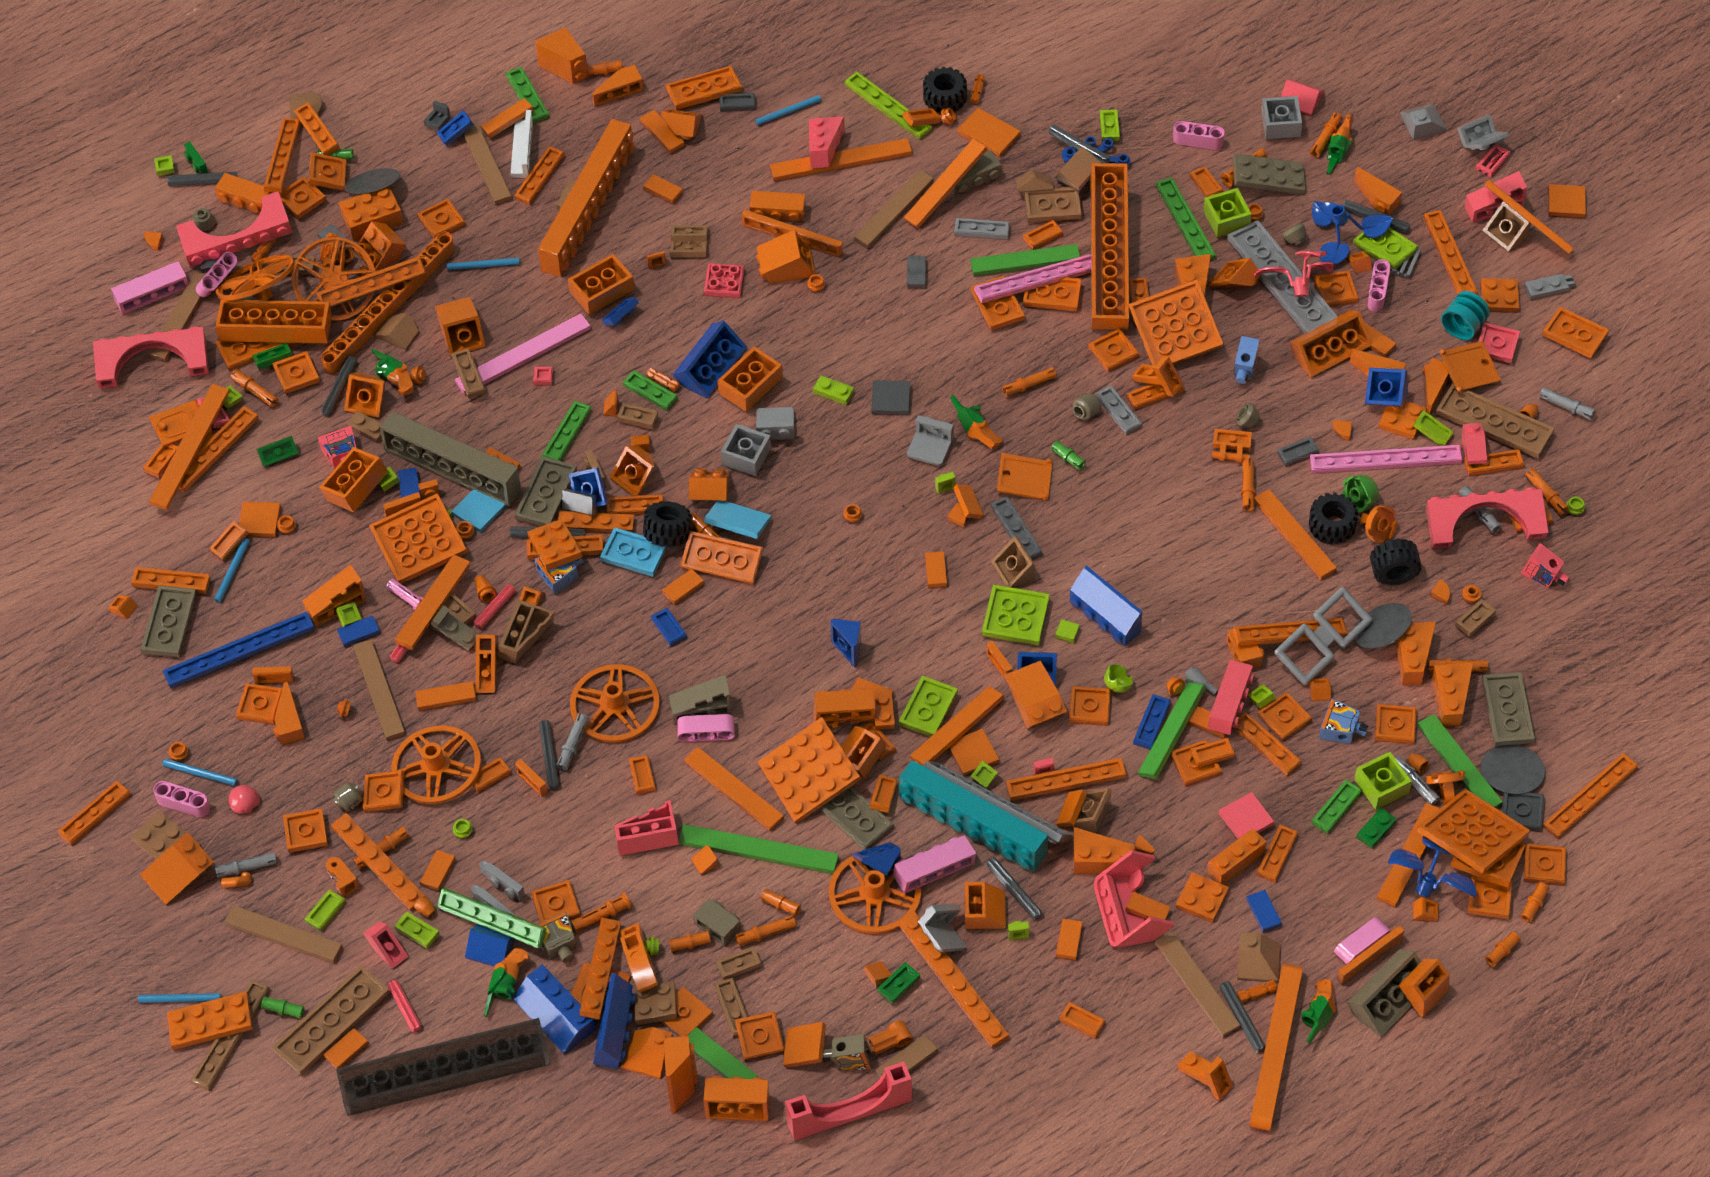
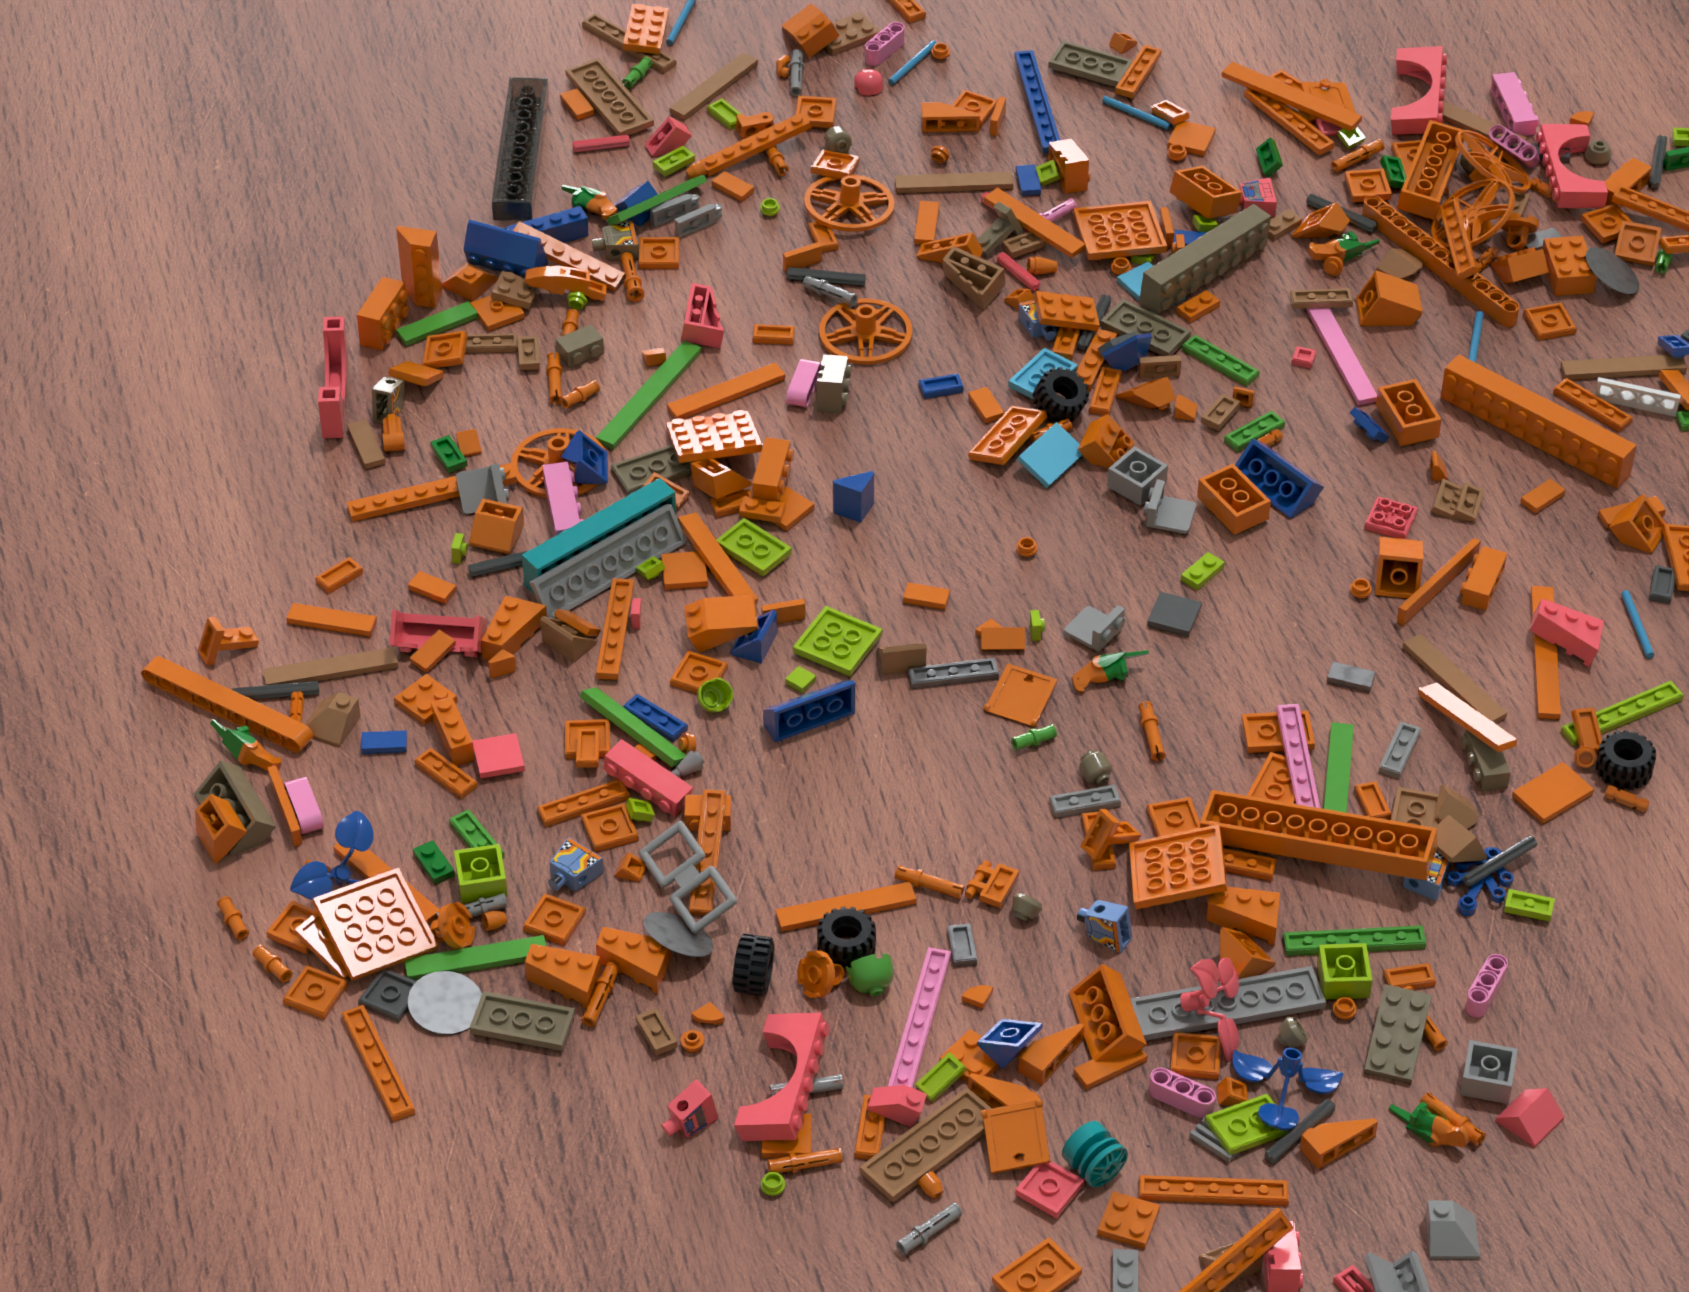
camera: 105 degrees right, 10 degrees down
none -> orange tile [286,603,377,637]

